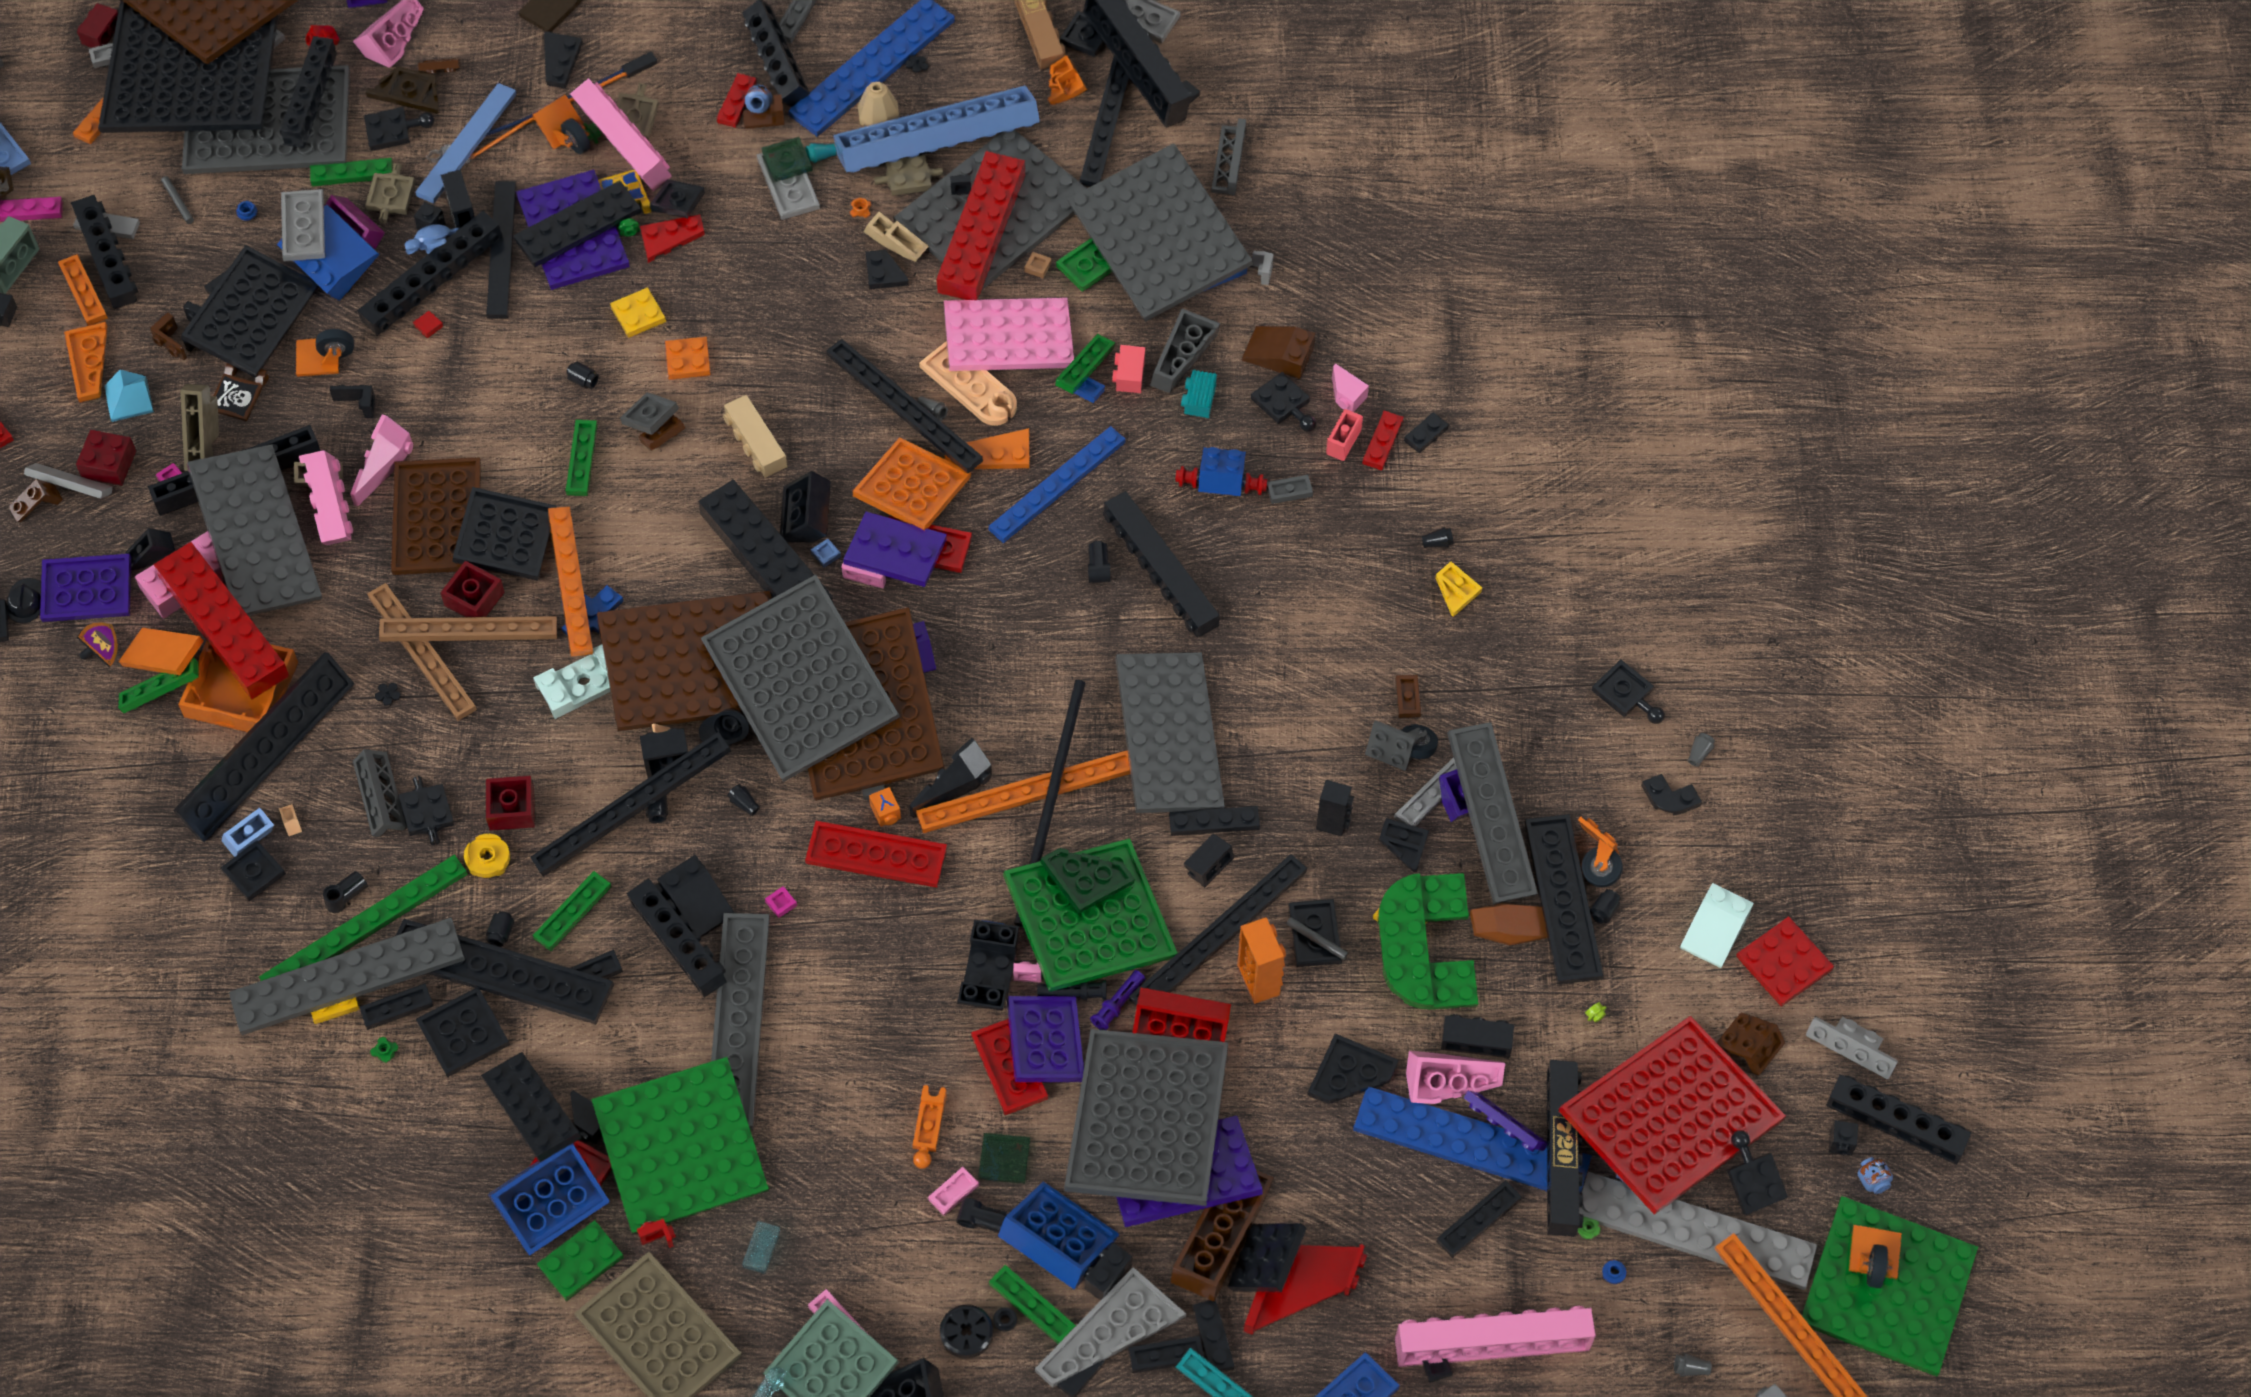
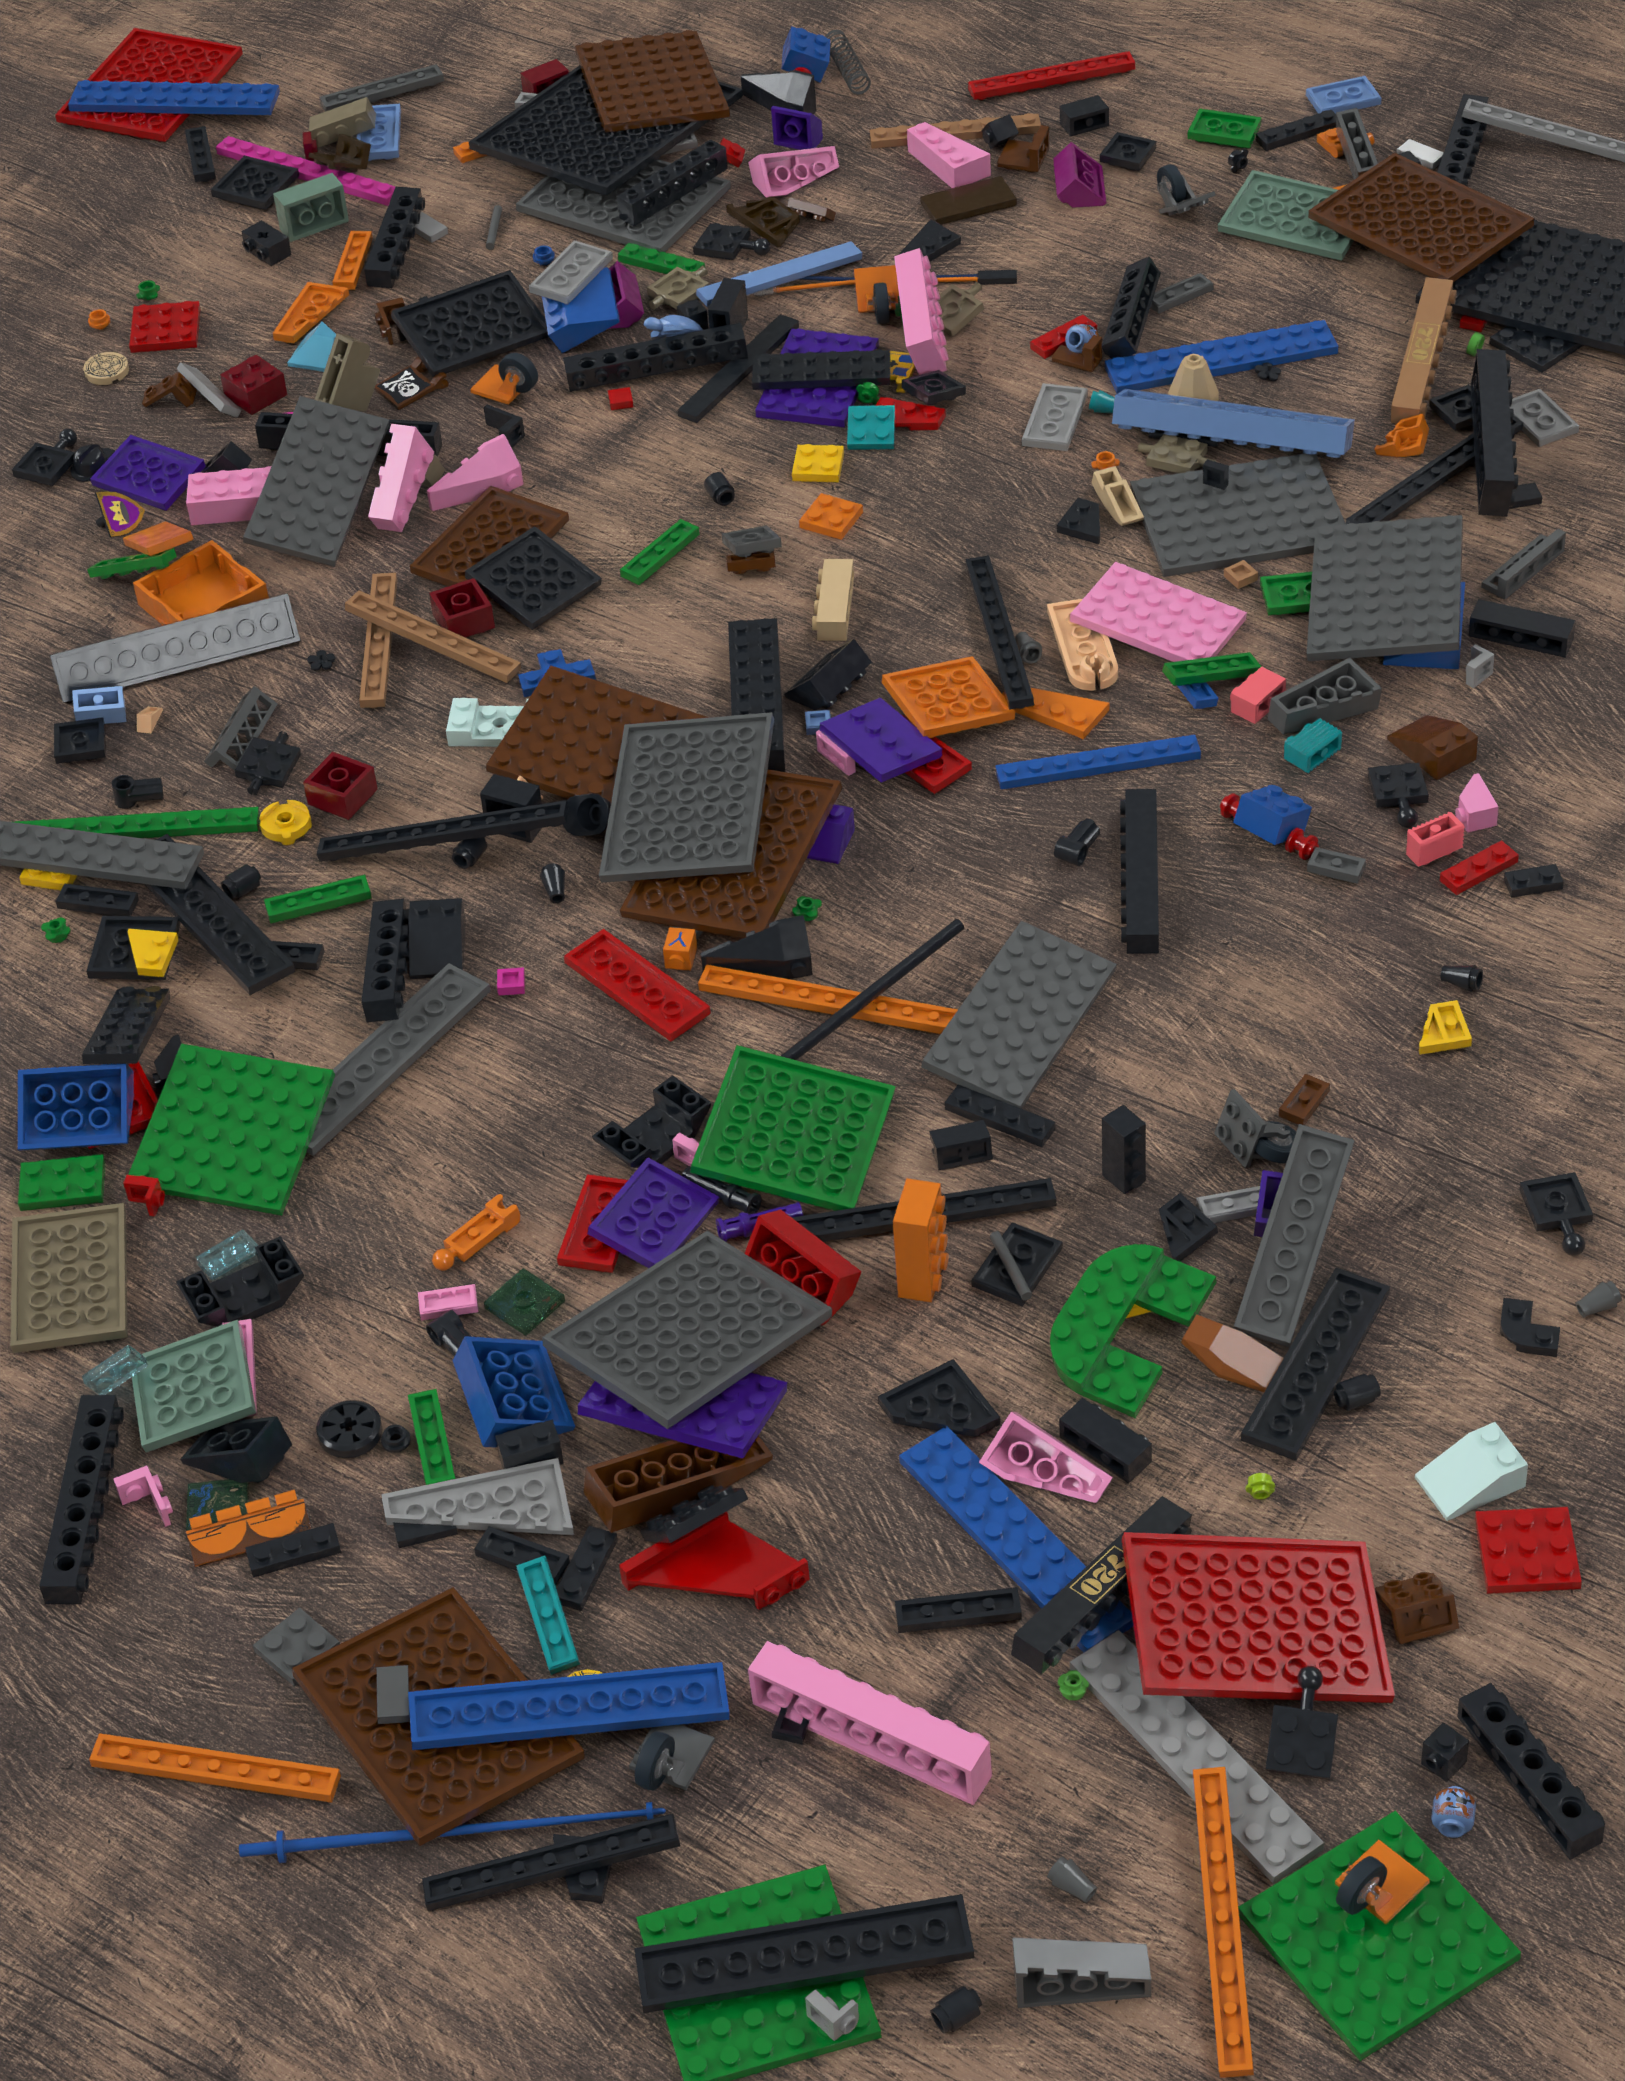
camera: 40 degrees right, 15 degrees down
red brick [153,542,289,700] -> none
orange plate [548,507,593,657] -> none
clear green tile [761,137,813,182] -> none
red brick [936,151,1025,300] -> none
dark green plate [1040,848,1135,914] -> none
dark purple plate [1464,1090,1548,1152] -> none
plate [1578,817,1623,887] -> none
blue plate [1602,1260,1626,1284] -> none
light grey bracket [1806,1017,1898,1079] -> none
none -> yellow wing [127,929,179,977]
none -> black slope [176,1236,304,1327]
none -> green plate [792,896,822,921]
none -> teal plate [847,405,895,450]
none -> black brick [1469,599,1576,658]

